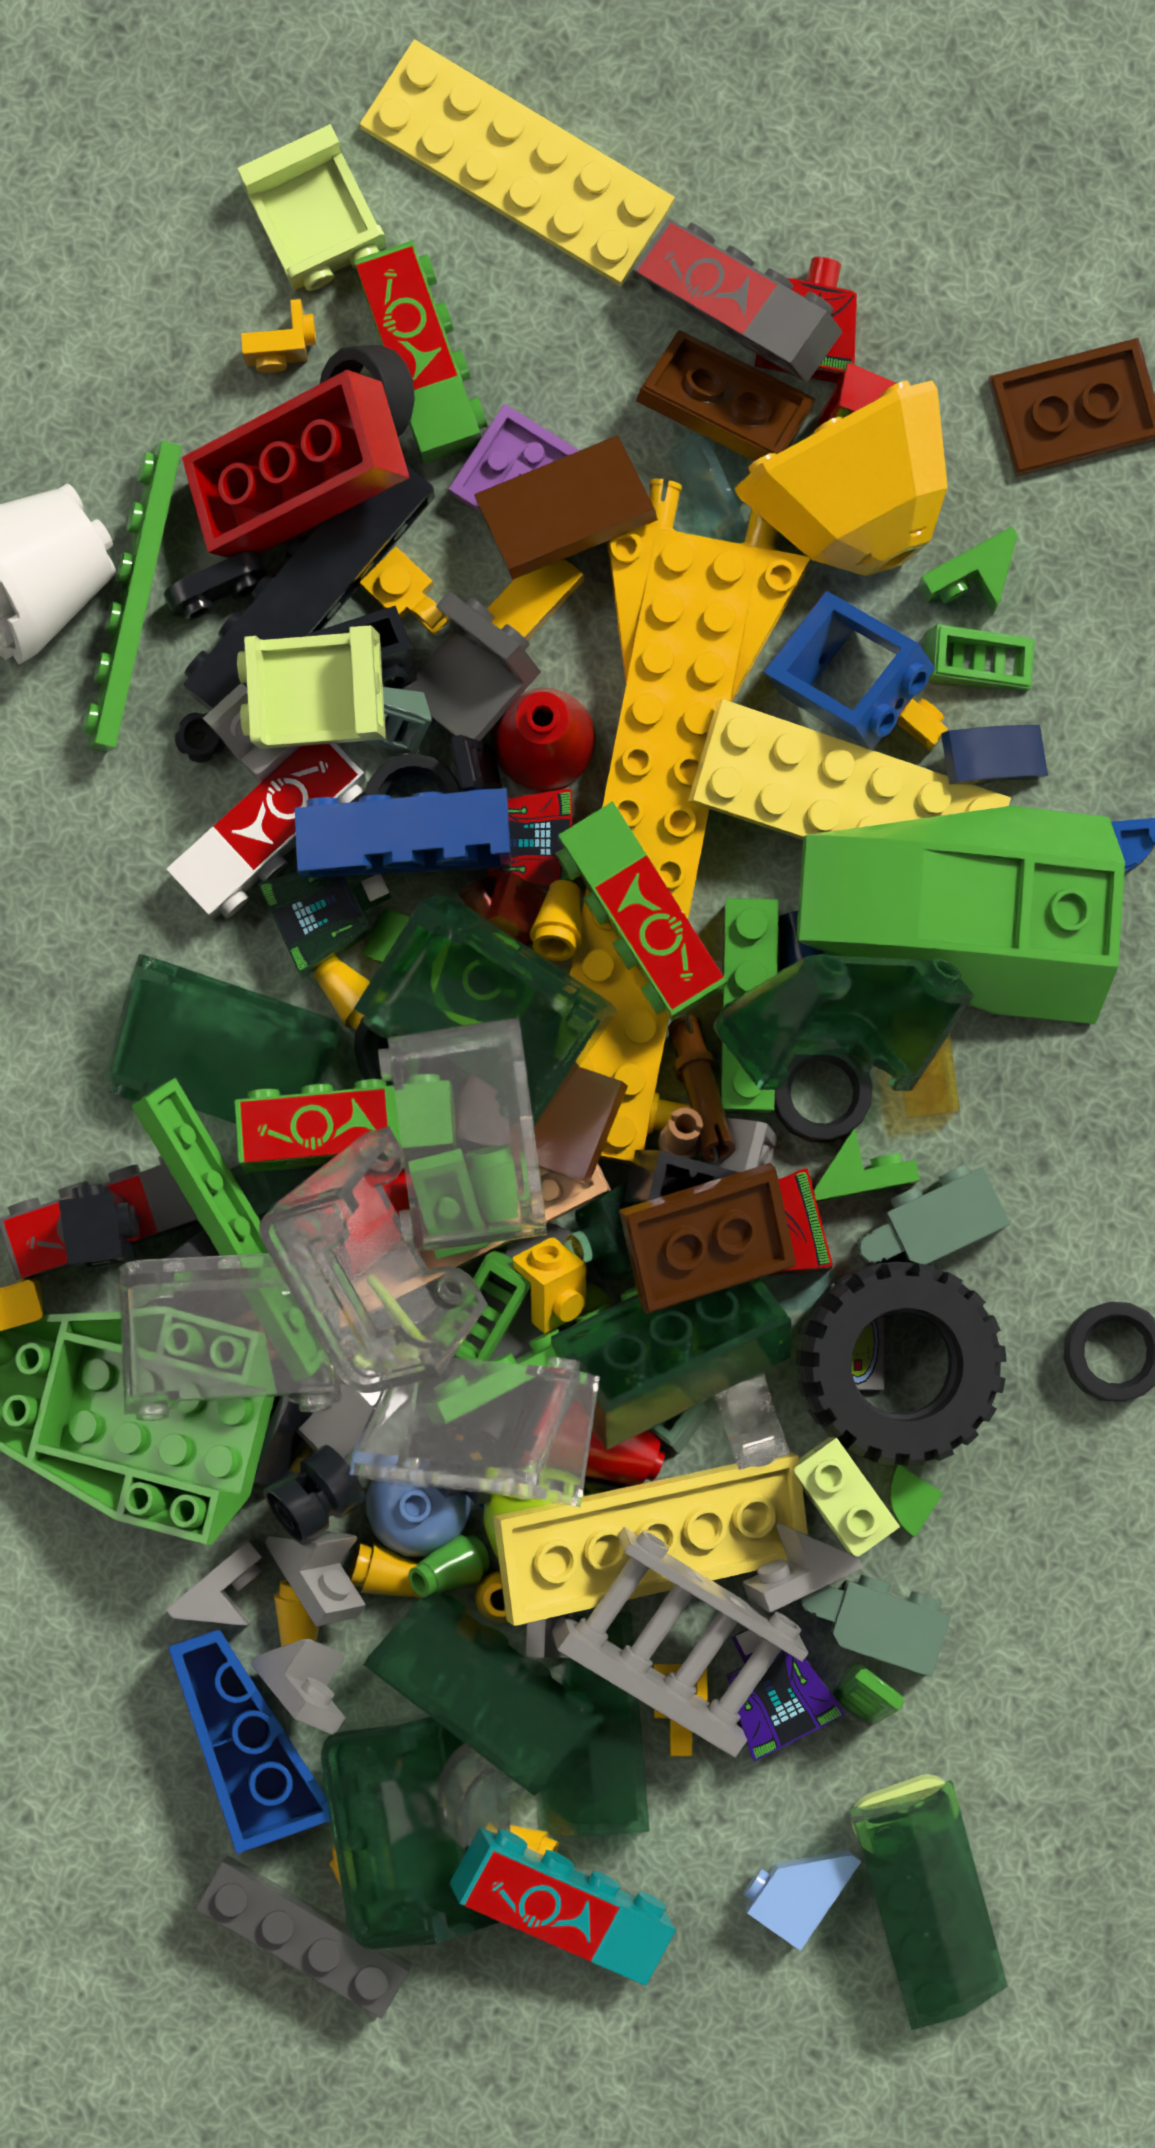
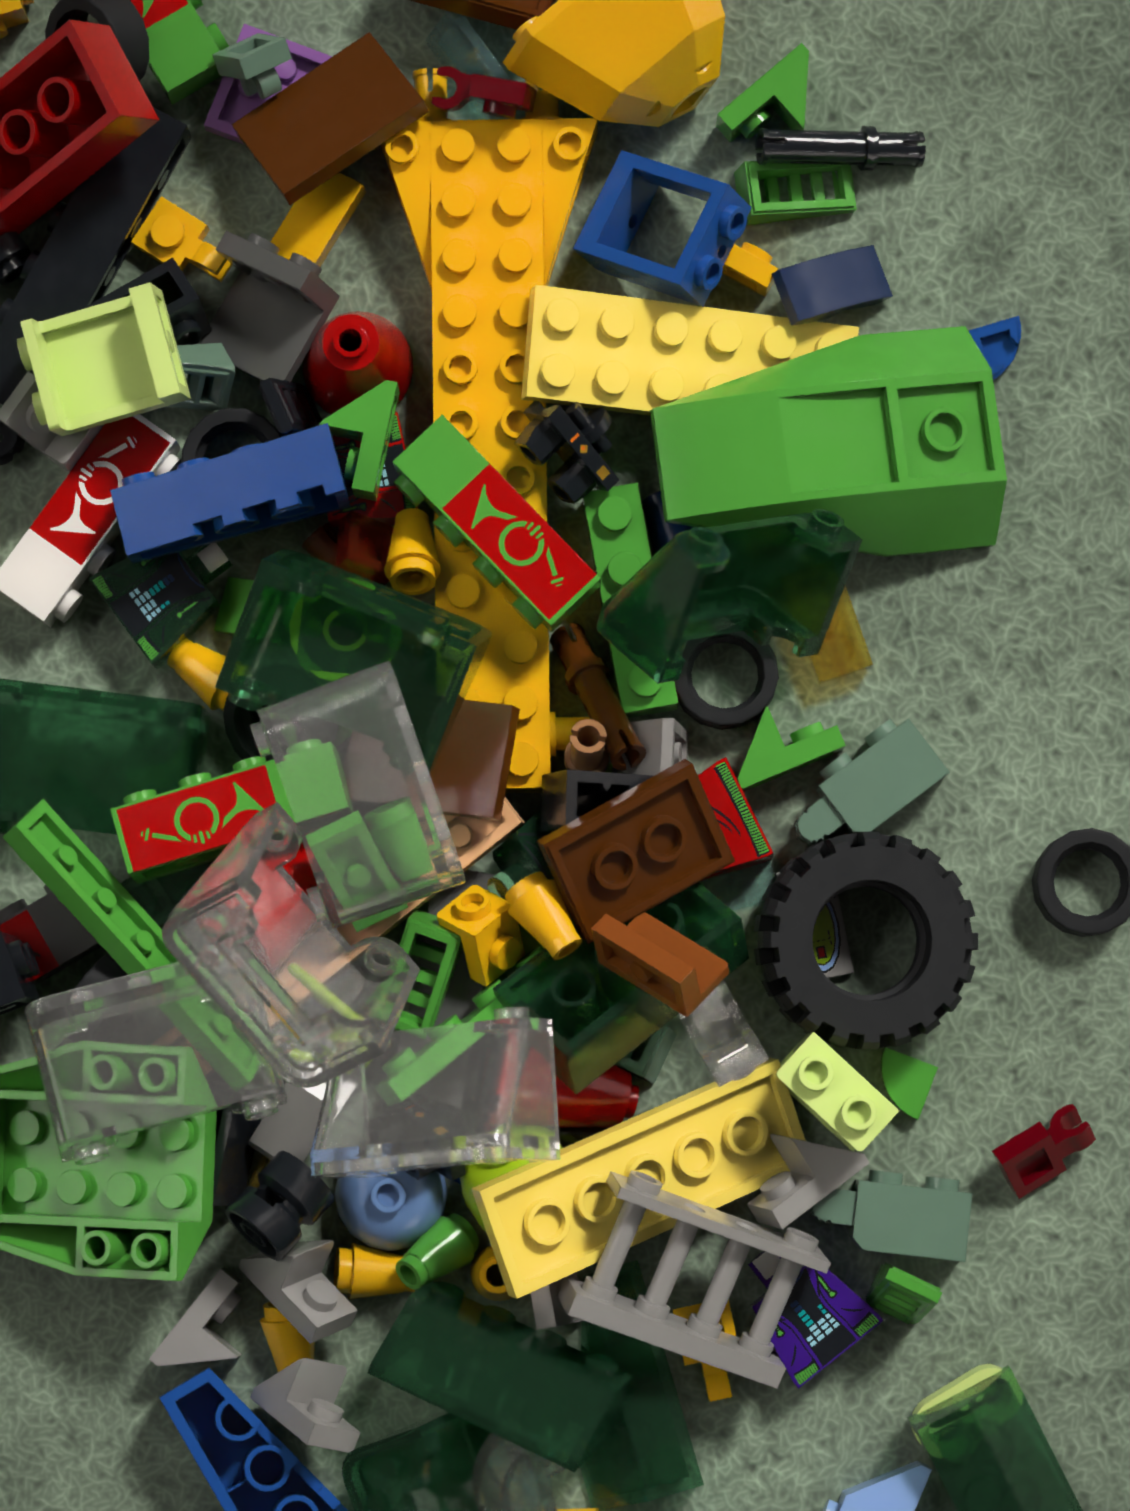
camera: 10 degrees left, 0 degrees up
none -> sand green tile [212,33,292,99]
none -> bright green slope [319,380,400,501]
none -> dark red plate [431,66,537,119]
none -> yellow cone [505,872,582,960]
none -> black hips [515,401,620,504]
none -> dark orange panel [591,912,729,1017]
none -> black pin [755,126,926,171]
none -> dark red plate [992,1104,1096,1199]

